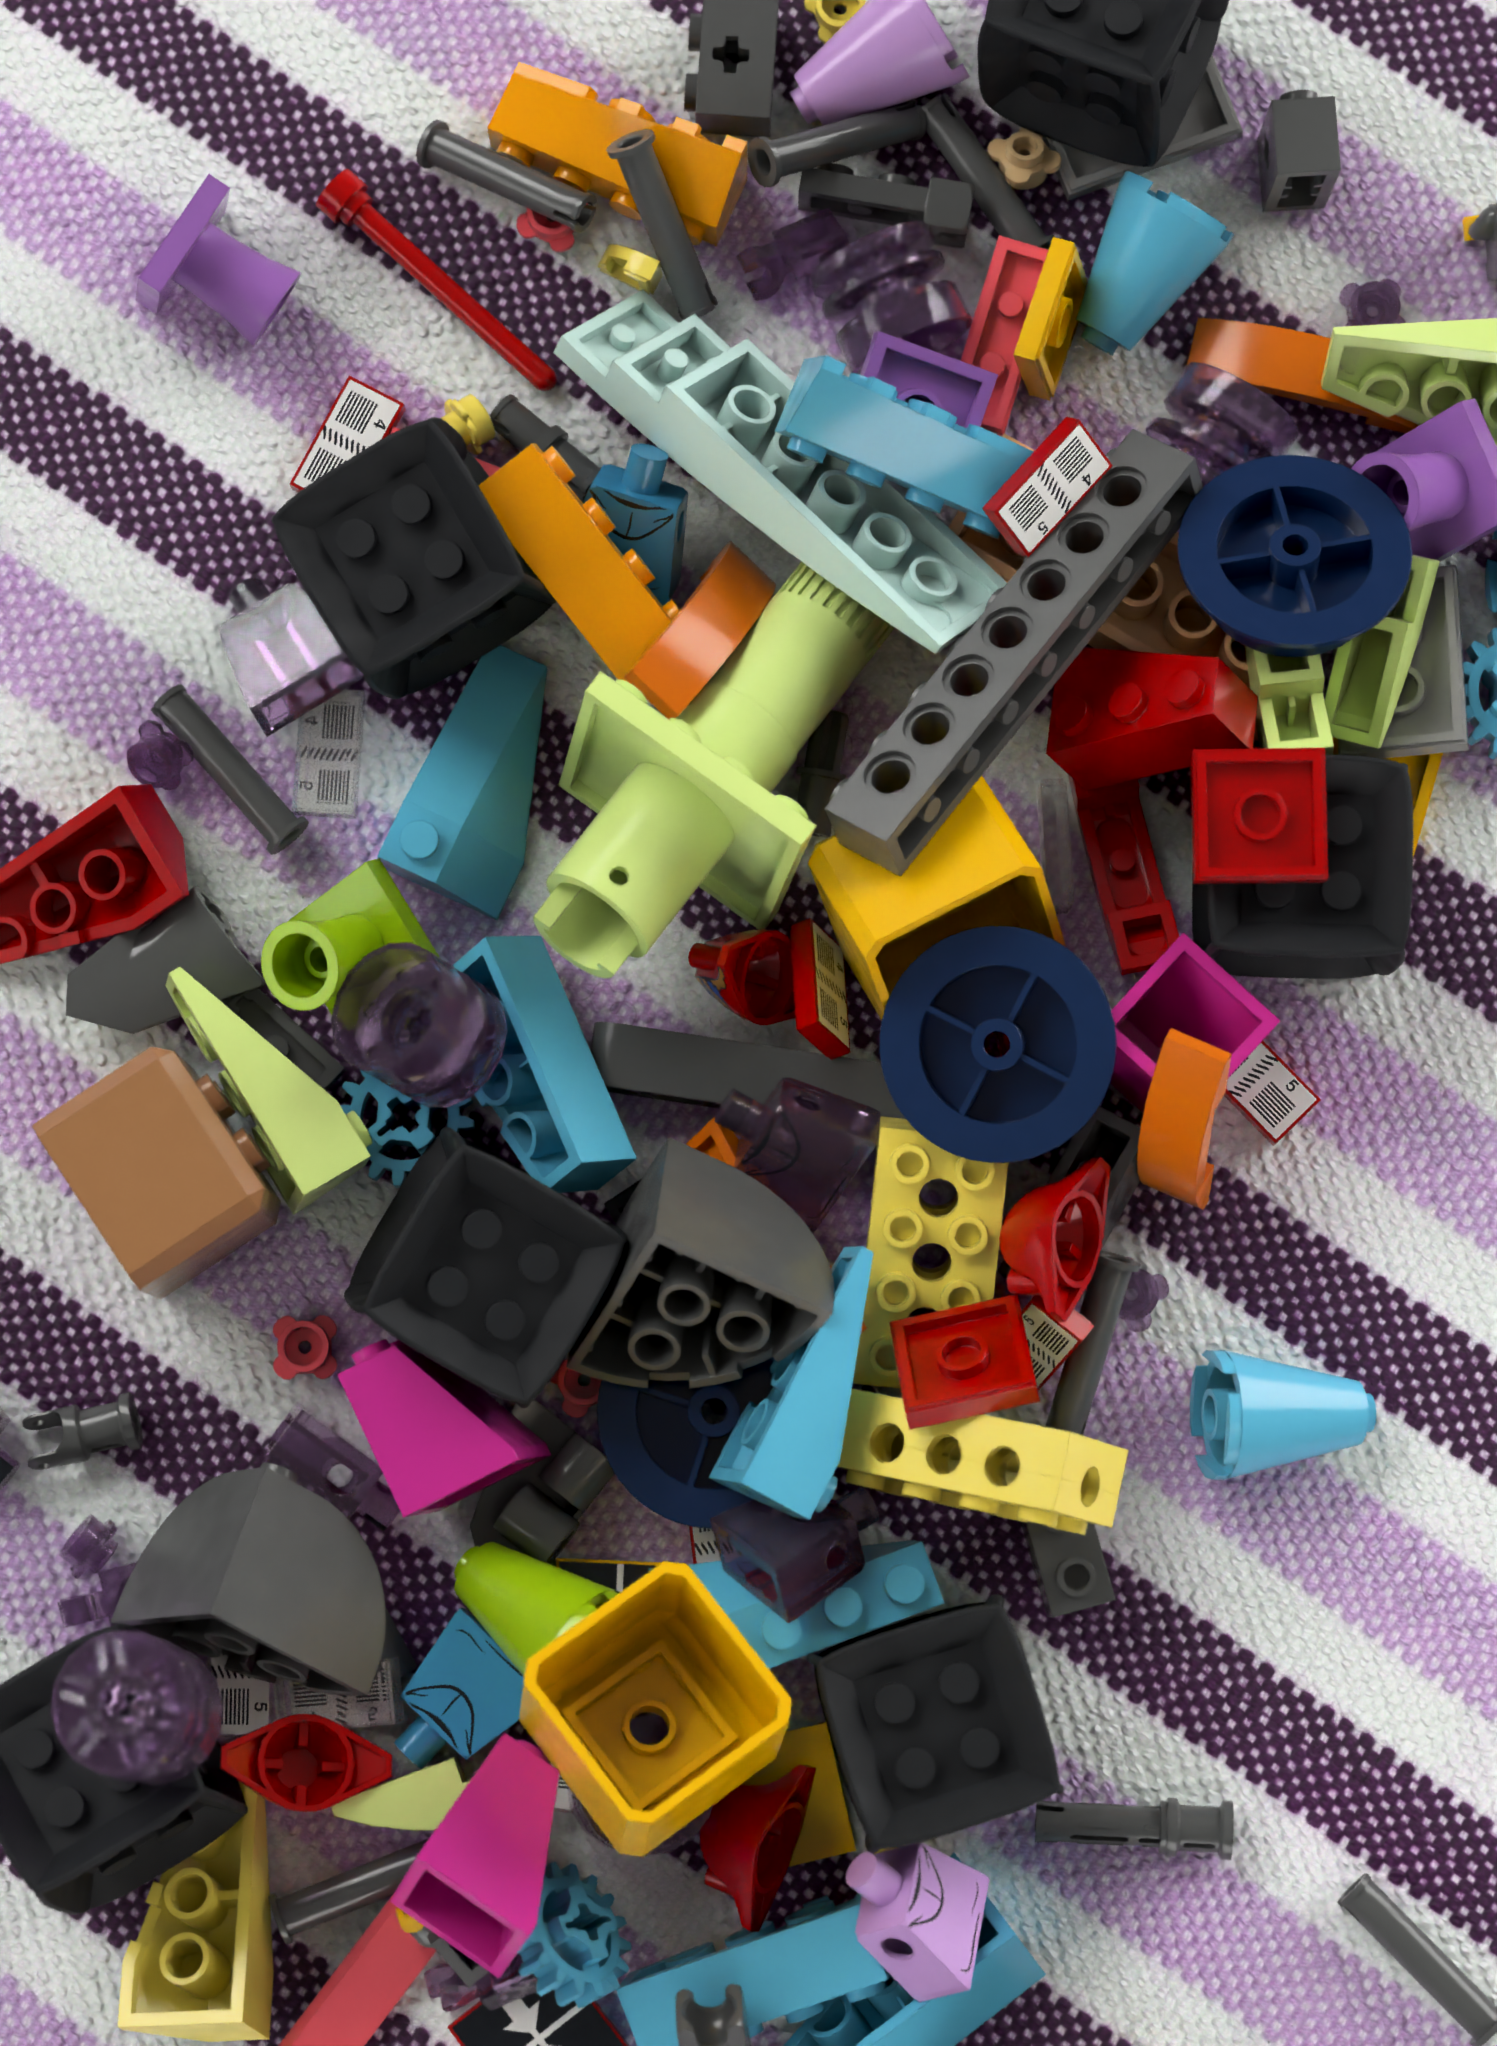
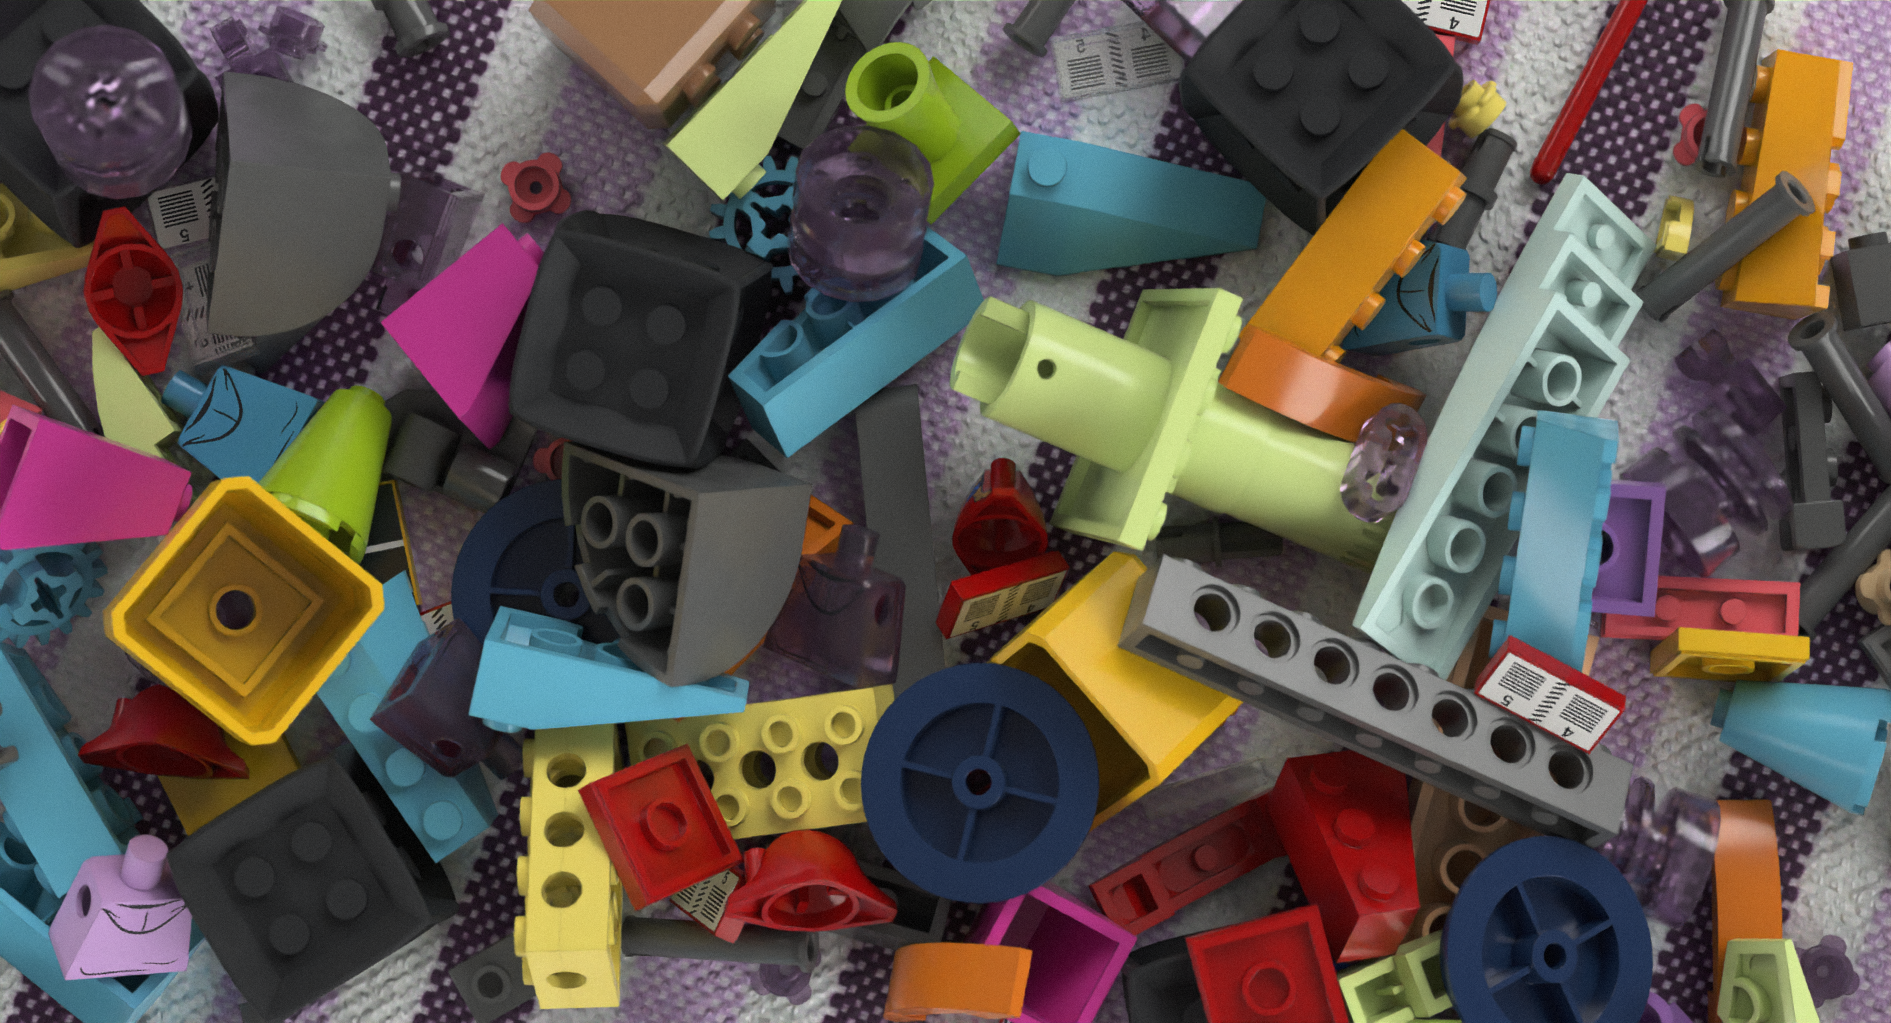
camera: 70 degrees right, 5 degrees up
none -> beam [1340,403,1428,523]

